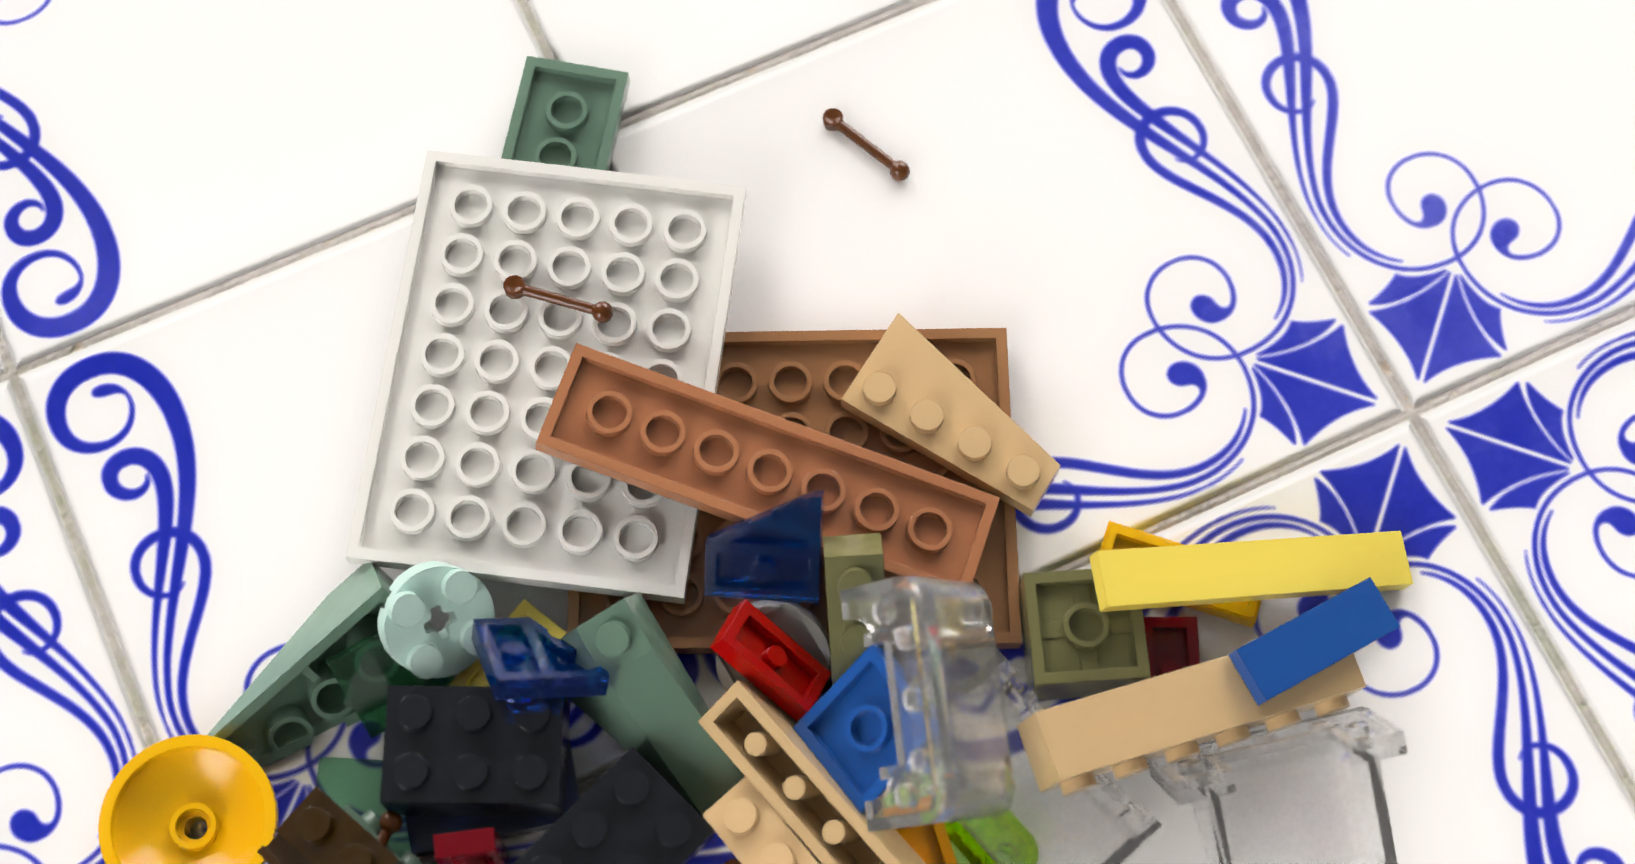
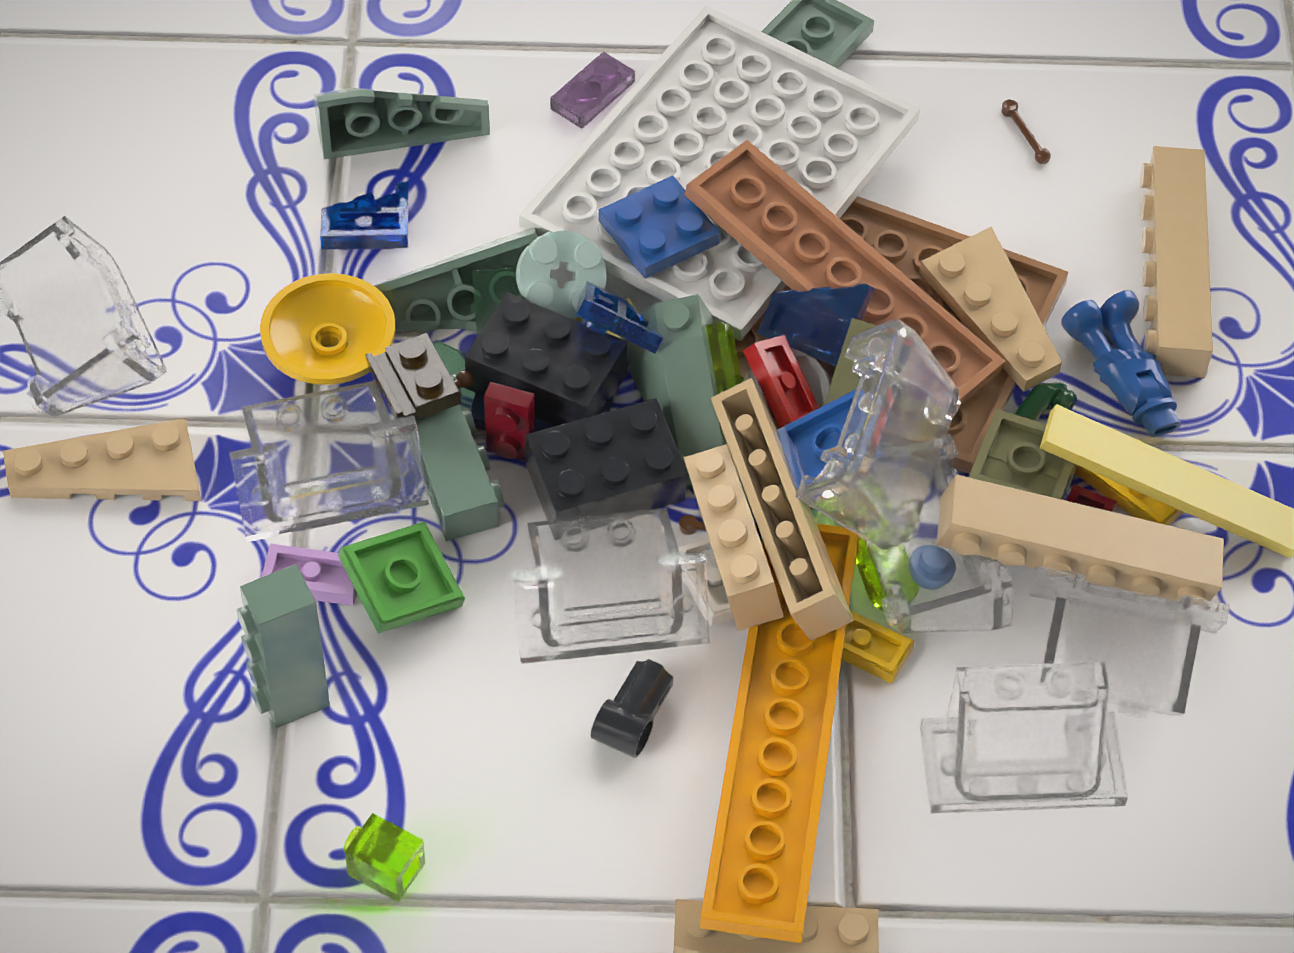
camera: 25 degrees right, 15 degrees down
reddish brown hinge [503,275,614,323] -> none
blue tile [1228,577,1401,706] -> none
none -> sand green wedge [313,88,490,159]
none -> clear blue wing [320,182,409,250]
none -> clear purple plate [550,51,635,129]
none -> blue plate [598,175,720,279]
none -> clear neon green tile [706,322,742,394]
none -> medium blue plate [908,545,956,590]
none -> dark green arm [1014,382,1077,421]
none -> blue piece [1061,290,1181,437]
none -> tan brick [1140,146,1213,378]

